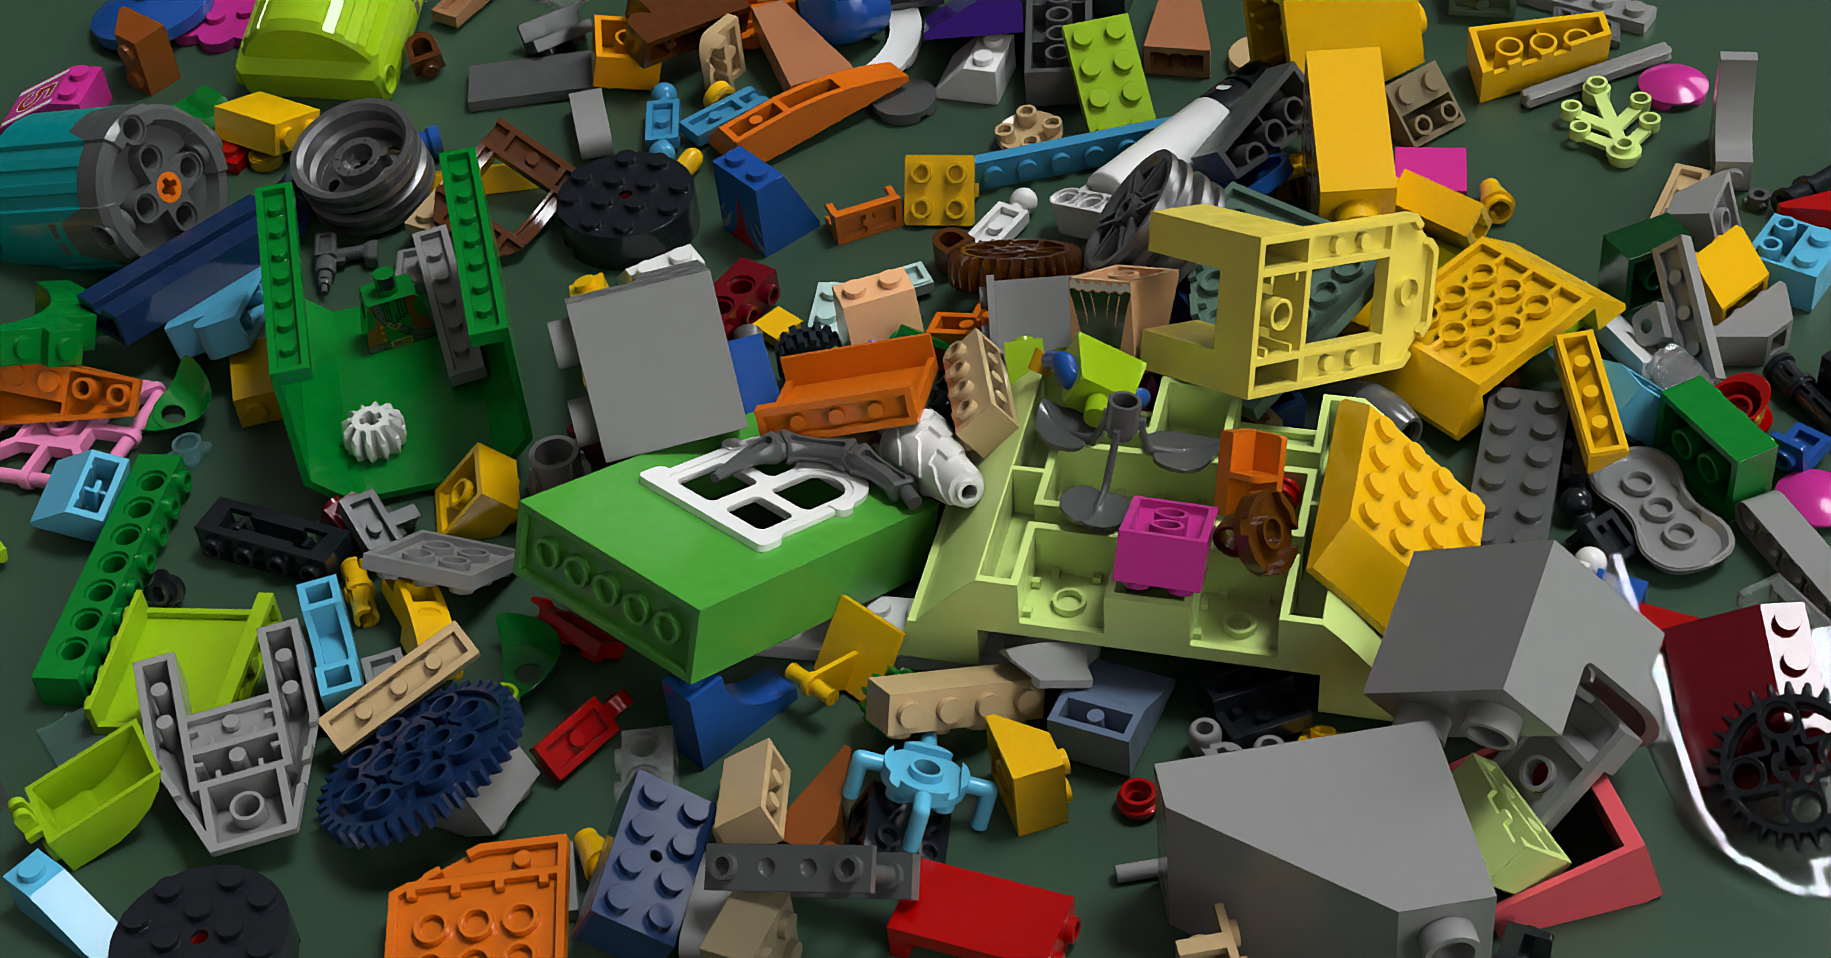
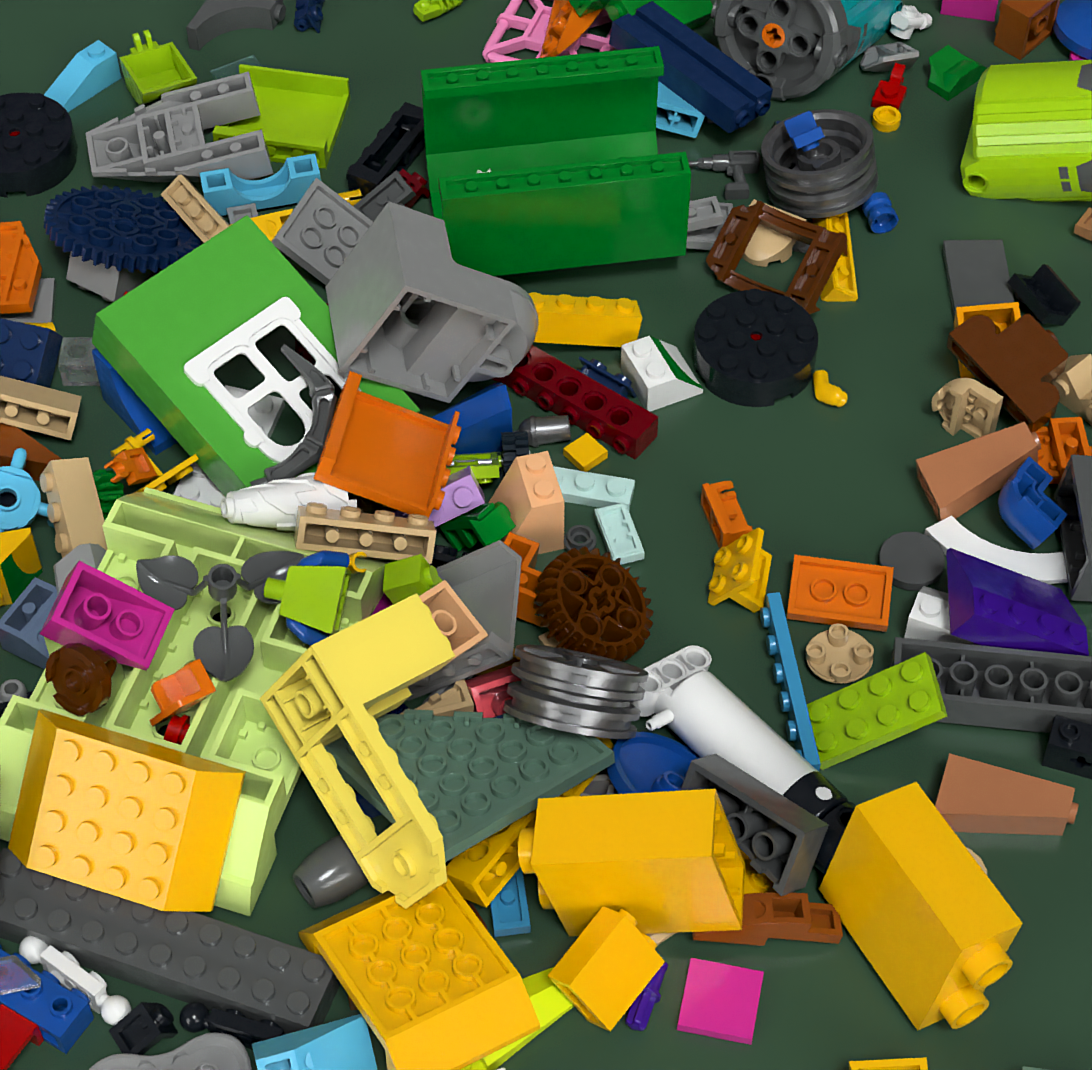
camera: 90 degrees right, 10 degrees up
medium azure slope [30,449,130,543] -> none
green brick [31,454,193,707] -> none
black plate [143,569,186,608] -> none
yellow brick [214,91,320,156] -> none
reddish brown plate [405,32,446,78] -> none
light grey beam [569,88,615,160] -> none
dark azure plate [645,82,681,160] -> none
dark azure plate [679,86,769,147] -> none
yellow tile [703,81,736,108] -> none
orange wedge [708,62,910,163] -> none
blue slope [712,146,820,258] -> none
reddish brown plate [932,227,975,275] -> none
white plate [968,188,1038,243] -> none
dark tan slope [1385,60,1466,147] -> none
yellow cone [1479,178,1516,224] -> none
yellow slope [1553,329,1630,474] -> none
none -> orange plate [104,447,157,486]
none -> blue bracket [784,111,824,152]
none -> orange plate [786,554,894,632]

